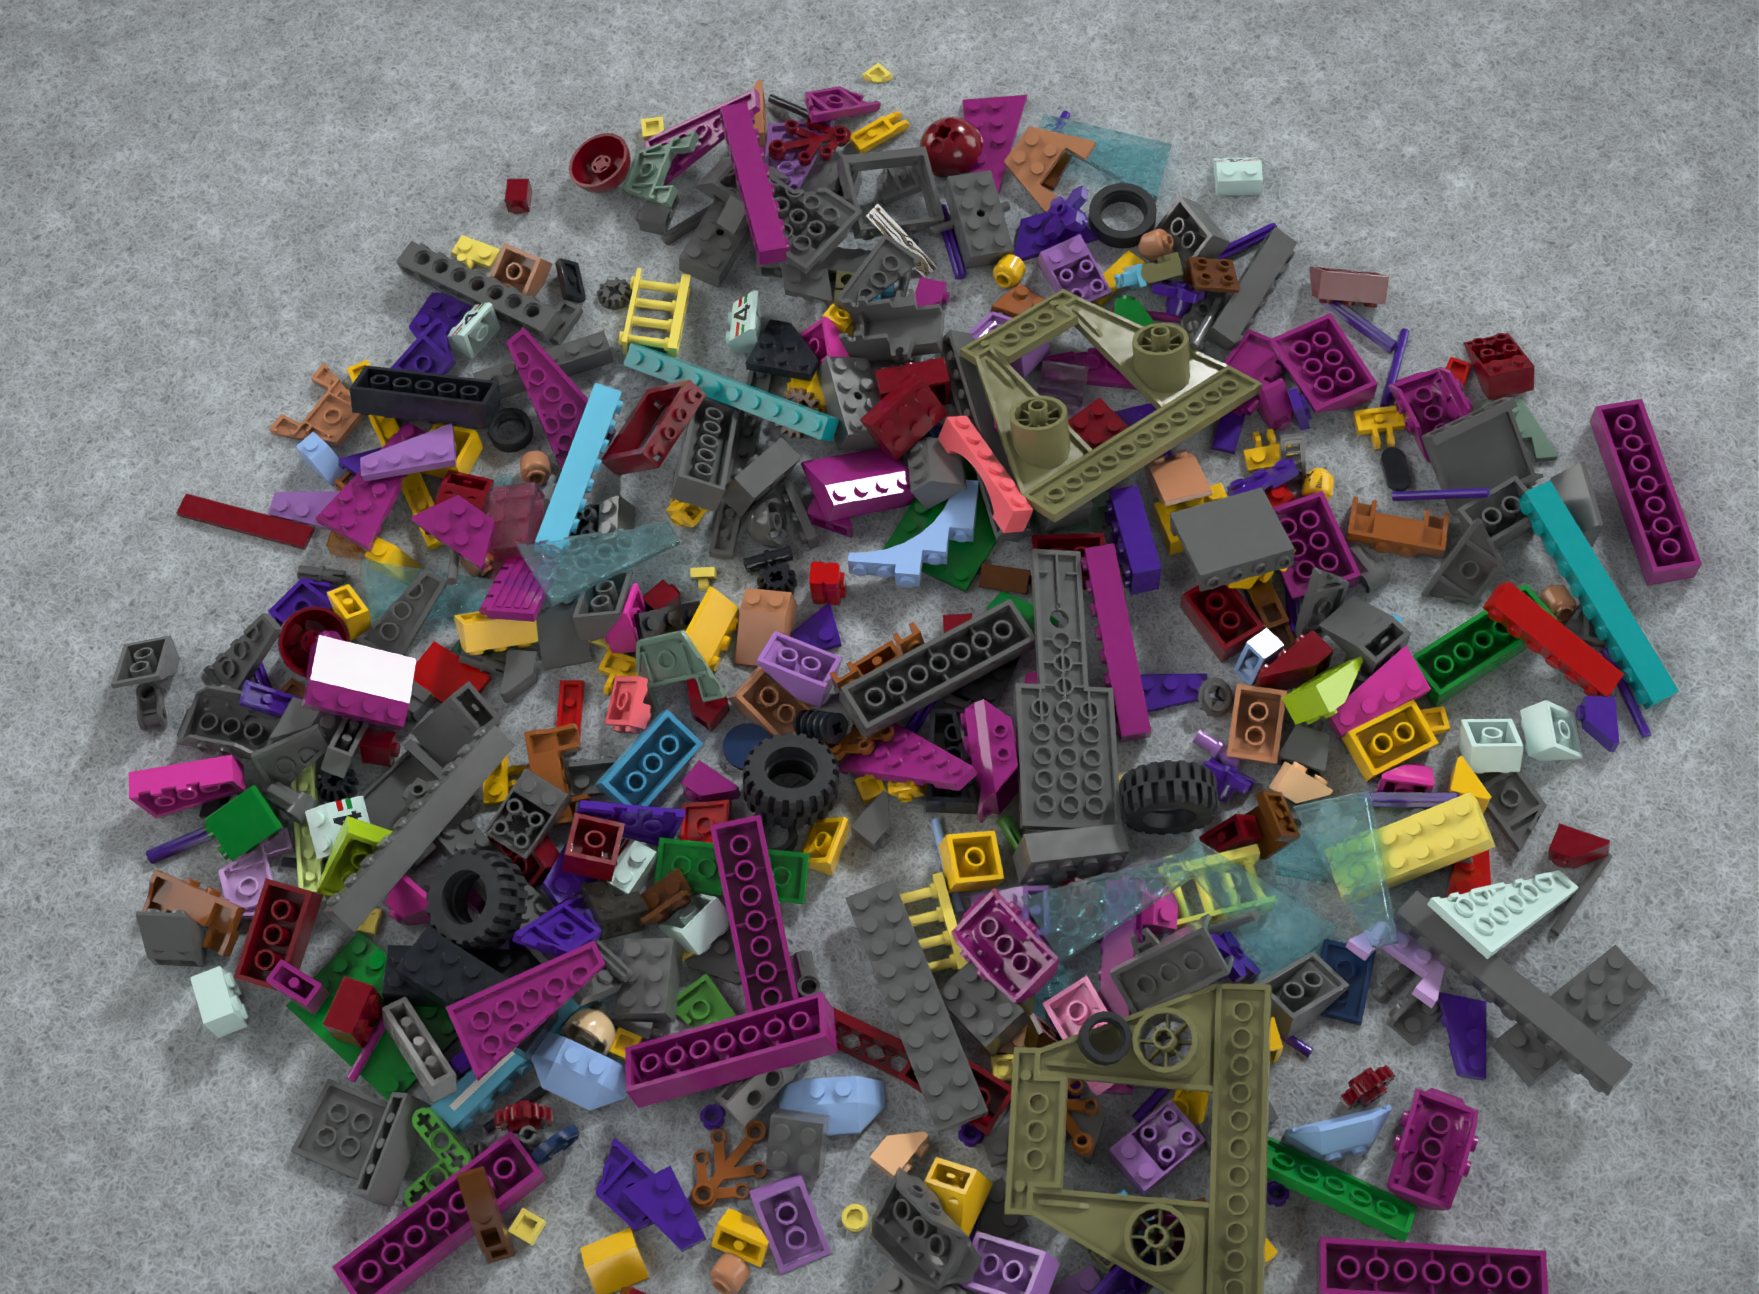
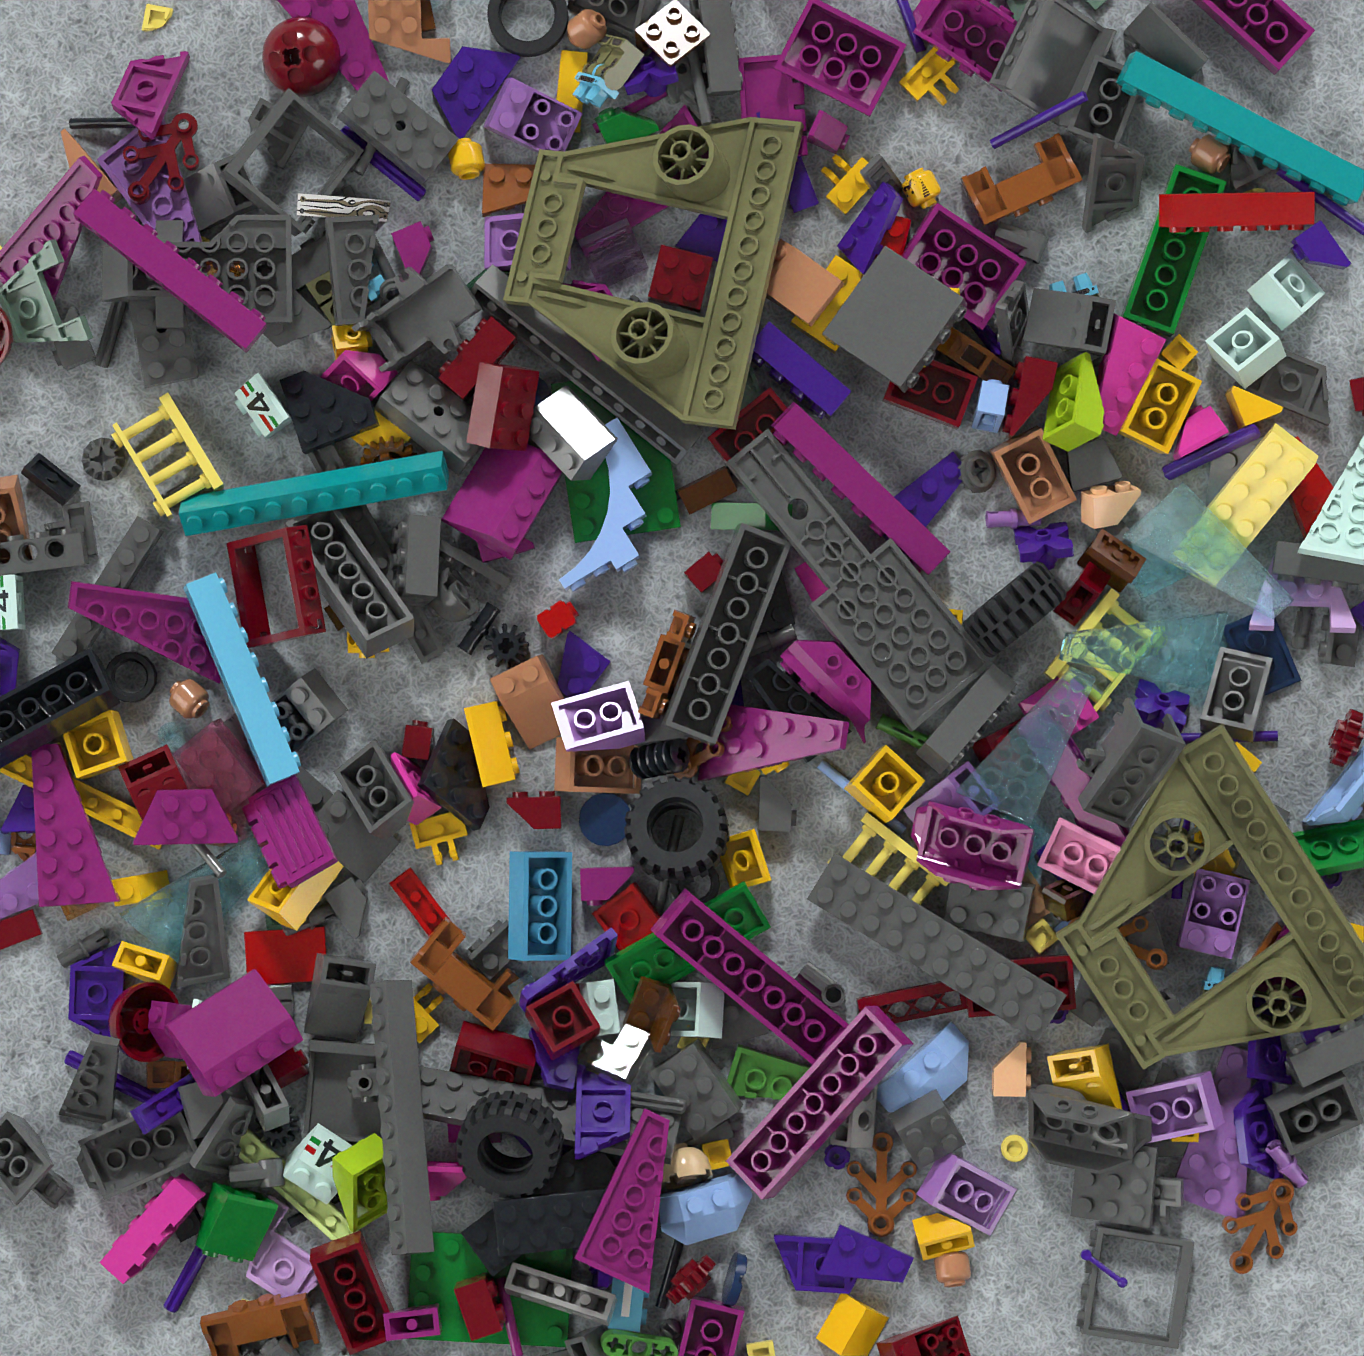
camera: 45 degrees left, 25 degrees up
medium lavender wing [360,423,457,482] -> none
dark grey slope [483,768,572,859] -> none
clear light blue wing [517,521,680,606] -> none
dark grey axle [519,1126,547,1150] -> none
coral plate [605,676,651,734] -> none
sand green wing [636,630,726,713] -> none
light yellow tile [690,567,717,591] -> none
yellow hinge [849,111,910,154] -> none
coral arch [938,416,1034,533] -> none
dark purple plant [1044,185,1089,240] -> none
black tyre [1078,1011,1132,1066] -> none
dark grey bar [1207,910,1260,934] -> none
dark purple wing [1288,387,1312,430] -> none
black tile [1380,447,1411,492] -> none

